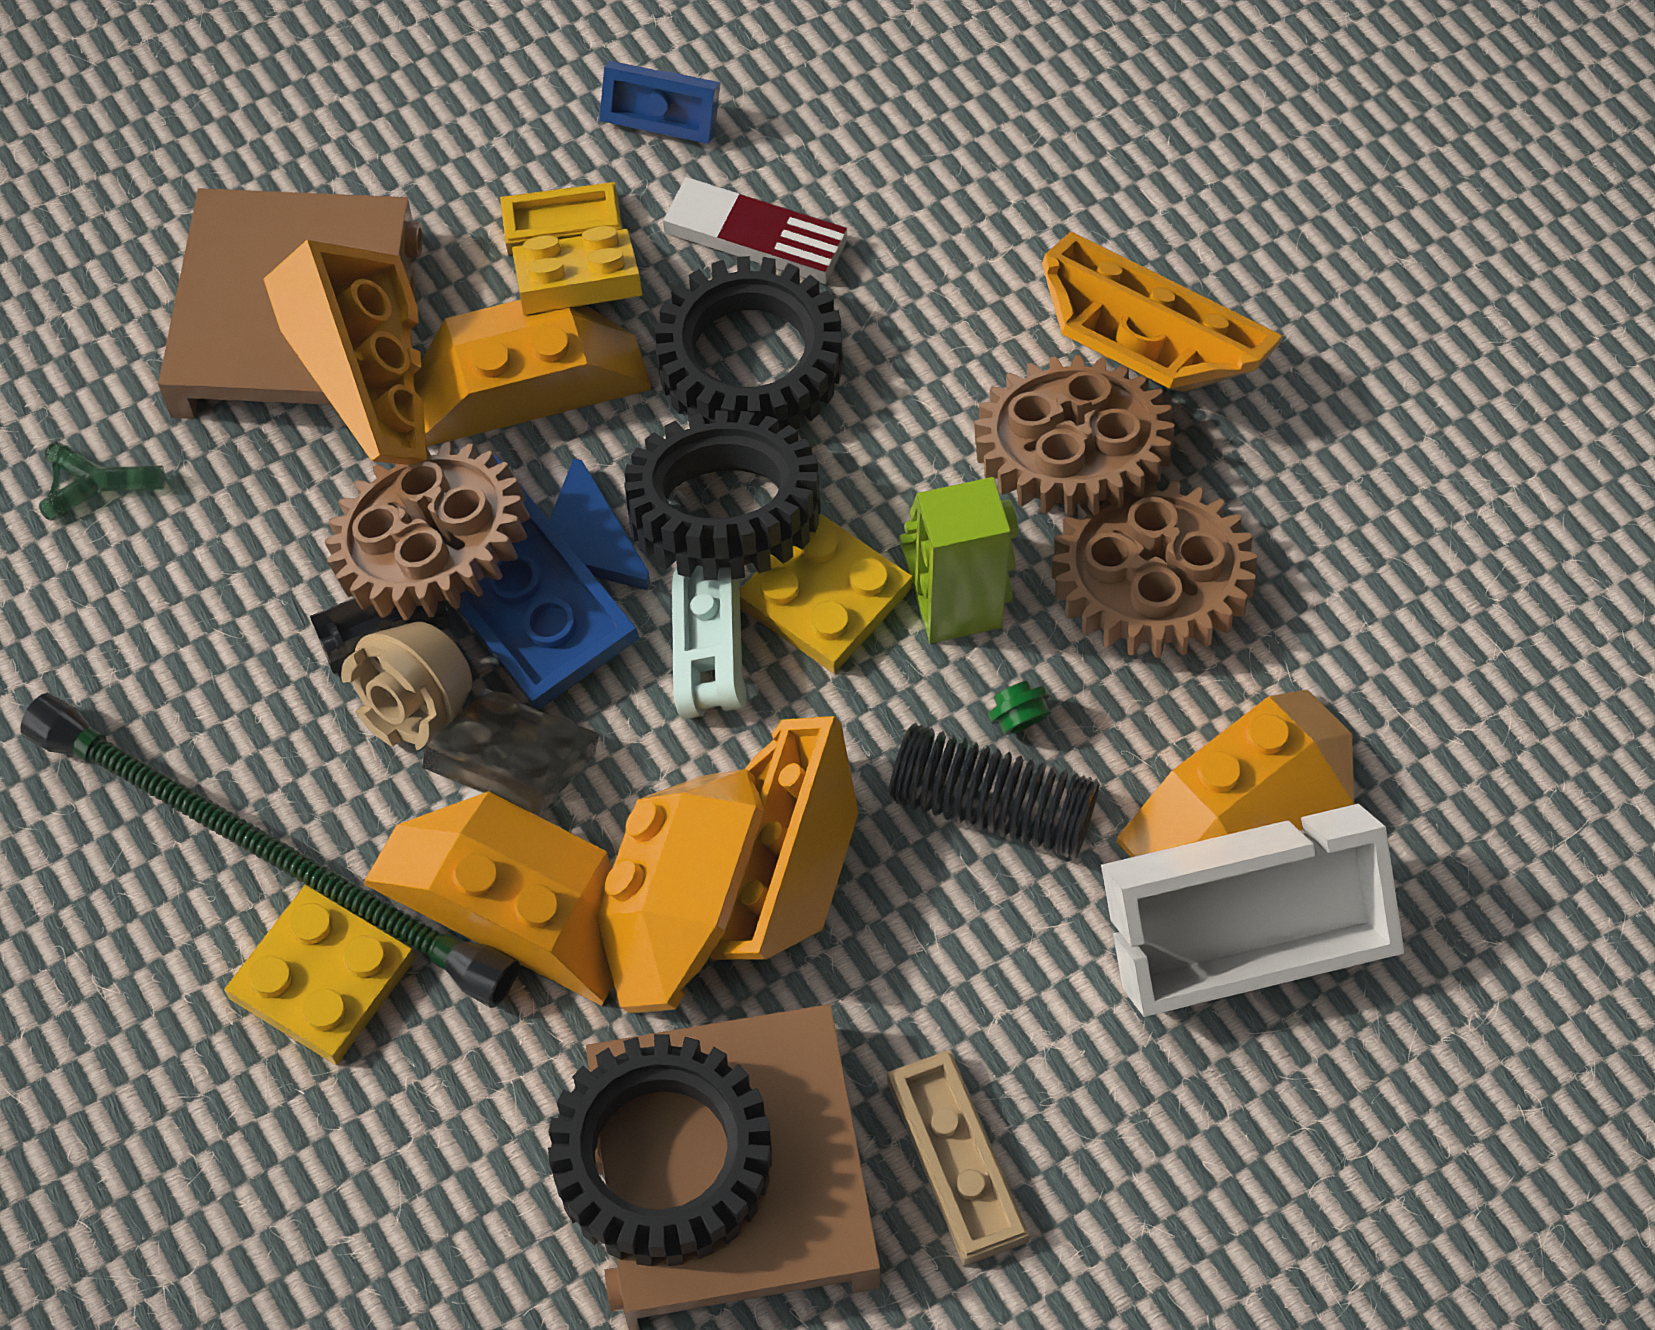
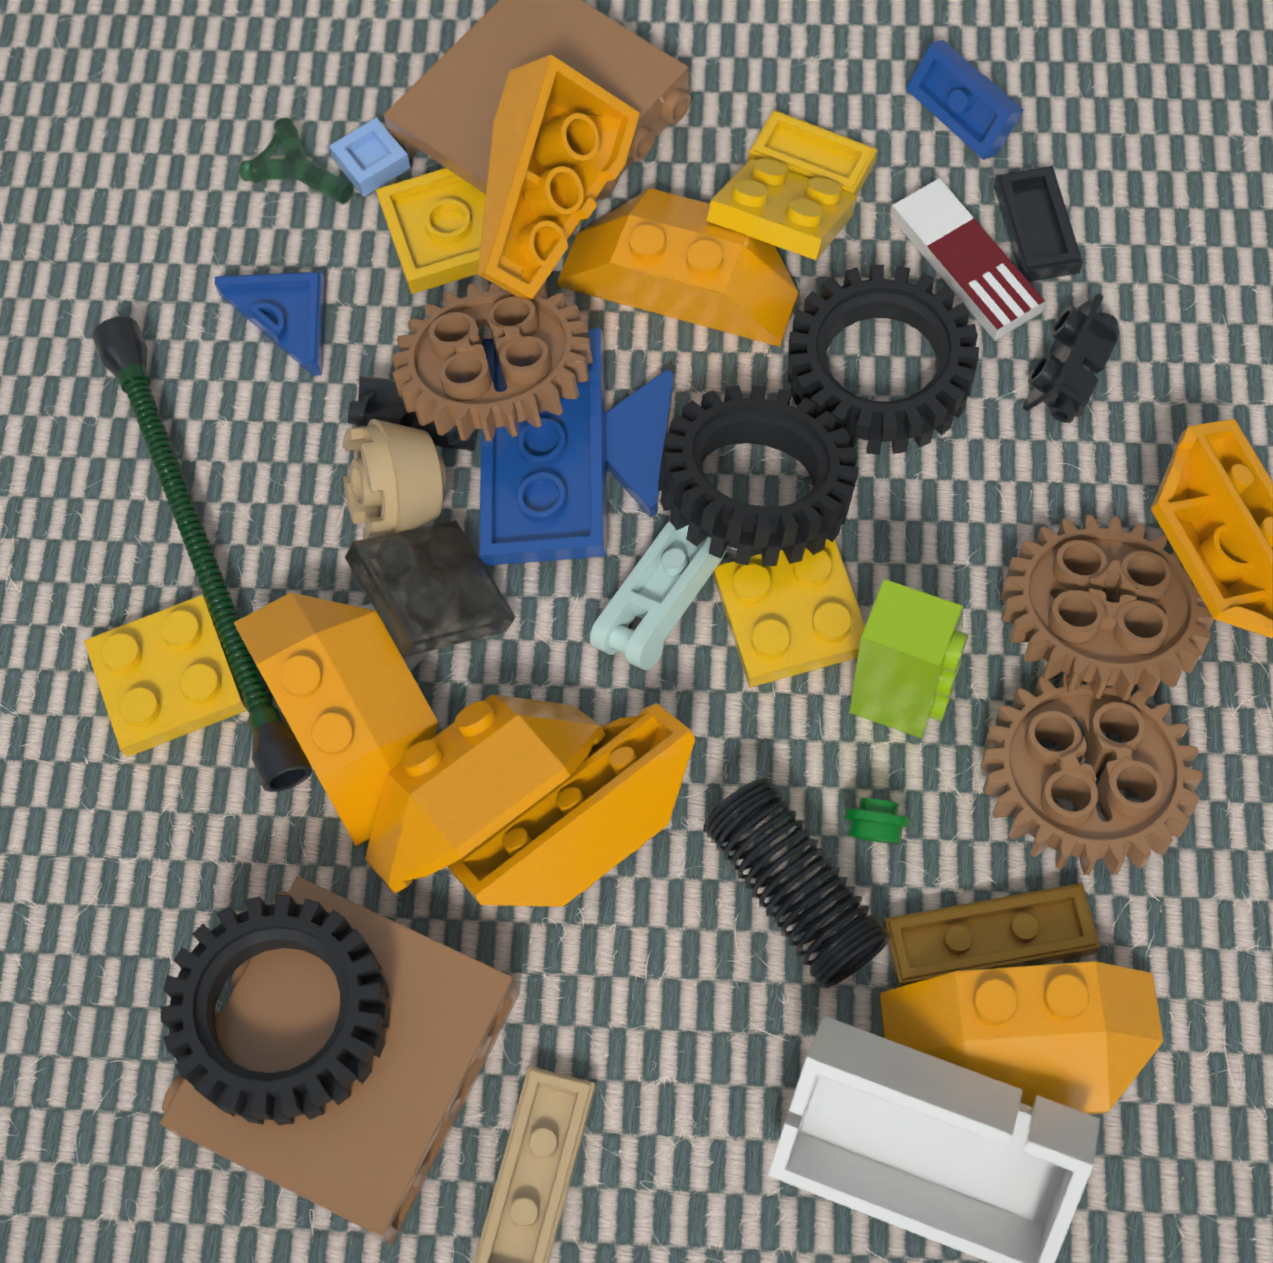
camera: 40 degrees right, 5 degrees up
none -> blue tile [214,271,326,376]
none -> light blue plate [329,117,411,197]
none -> yellow plate [376,168,486,294]
none -> pearl gold tile [883,883,1100,988]
none -> black tile [994,166,1083,282]
none -> black hinge [1023,293,1120,423]

